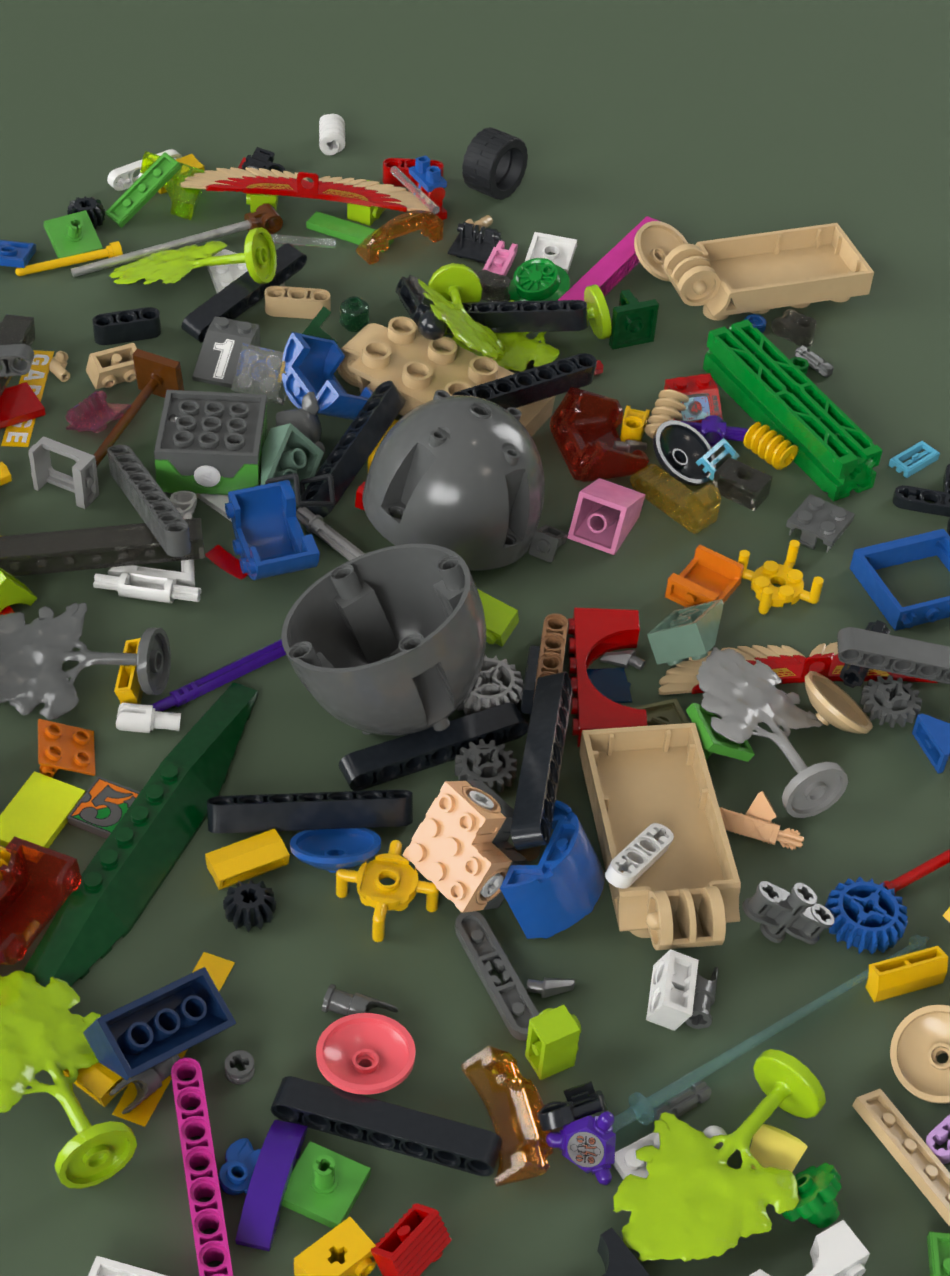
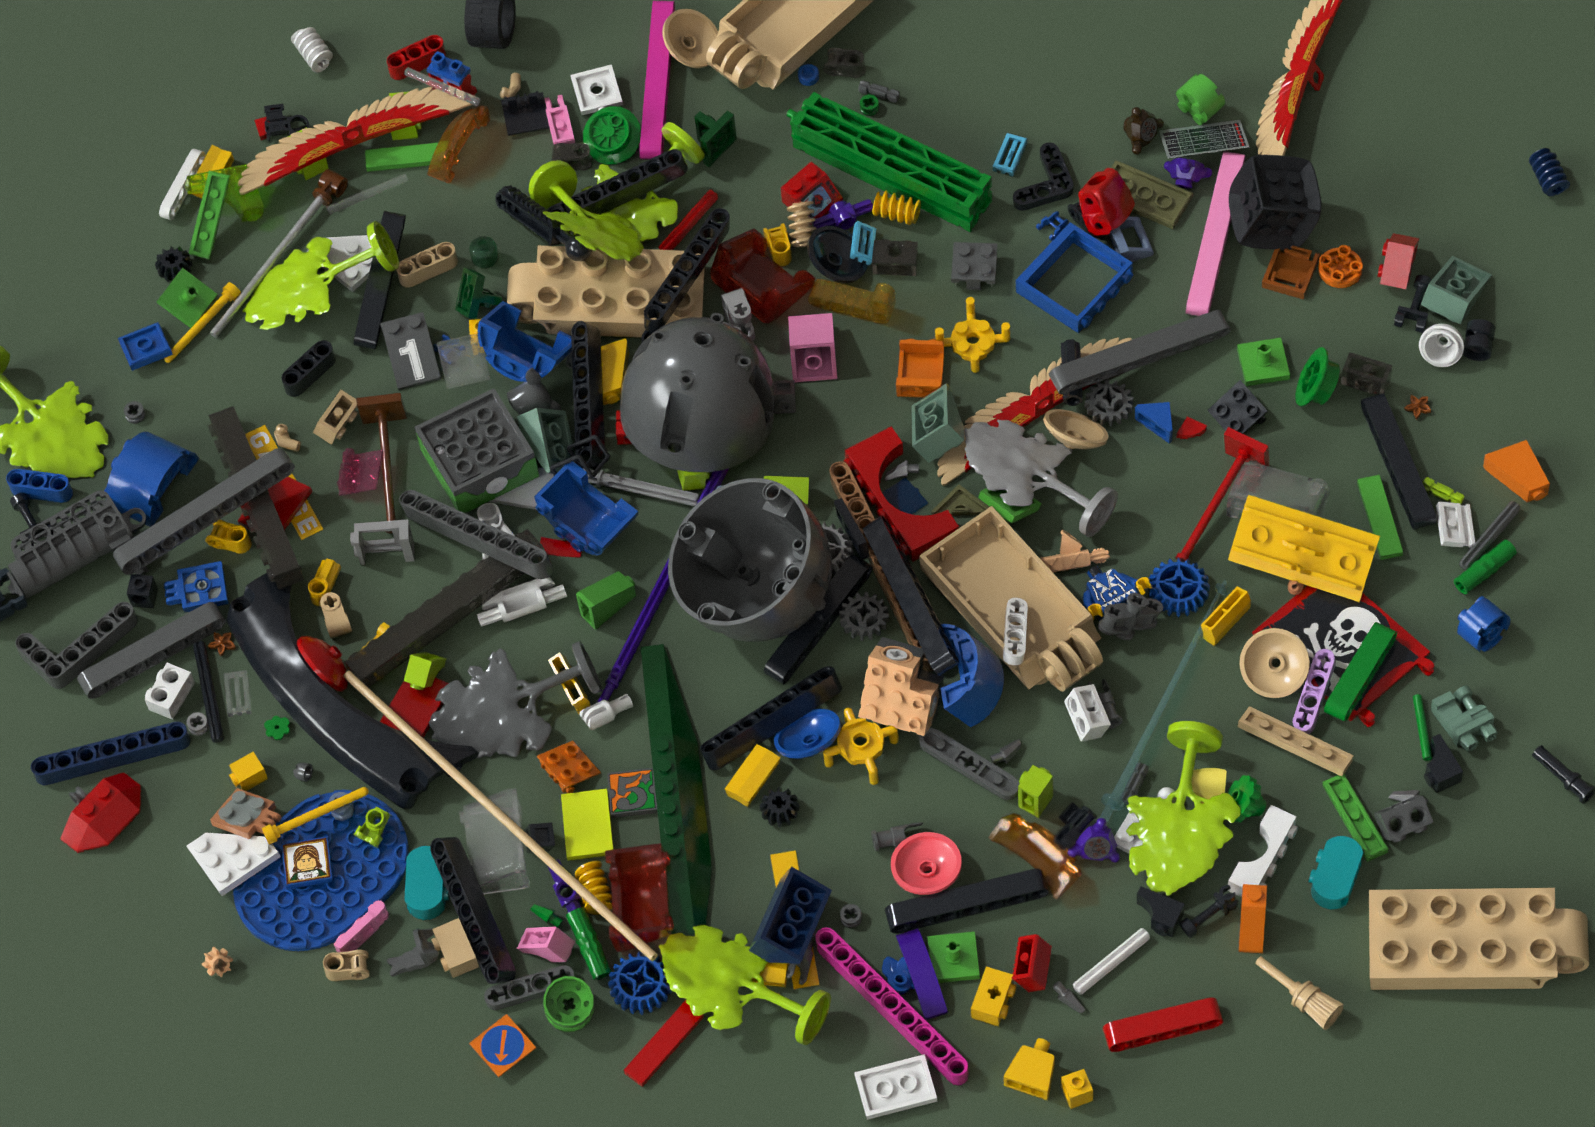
camera: 20 degrees left, 15 degrees up
flat silver bar [613,440,647,455] -> none
none -> bright green slope [576,571,636,630]
none -> light grey piece [721,288,755,341]
none -> blue piece [1036,211,1069,241]
none -> torso [1083,566,1152,621]

